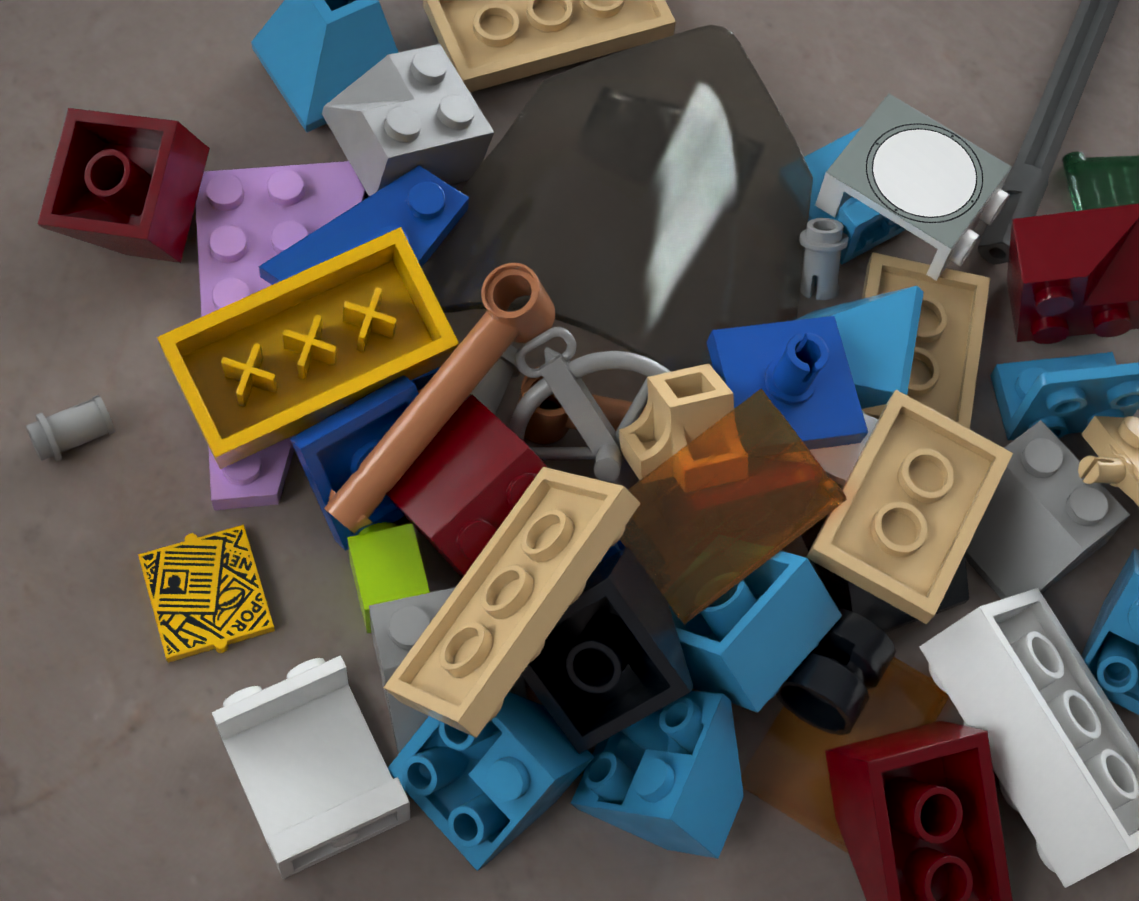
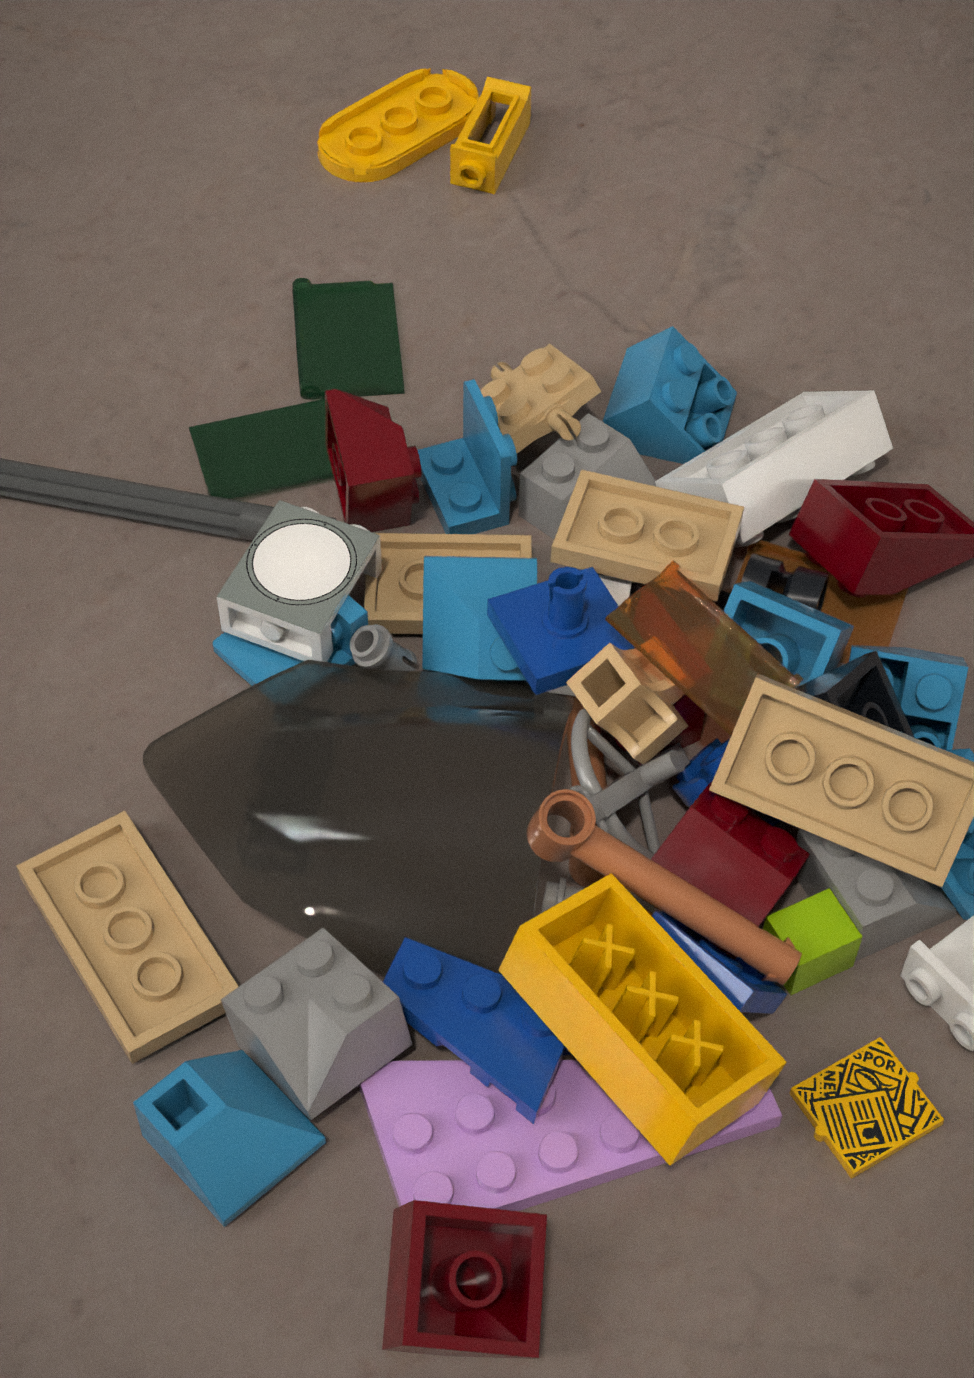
camera: 95 degrees left, 10 degrees down
light grey pin [26,395,115,462] -> none

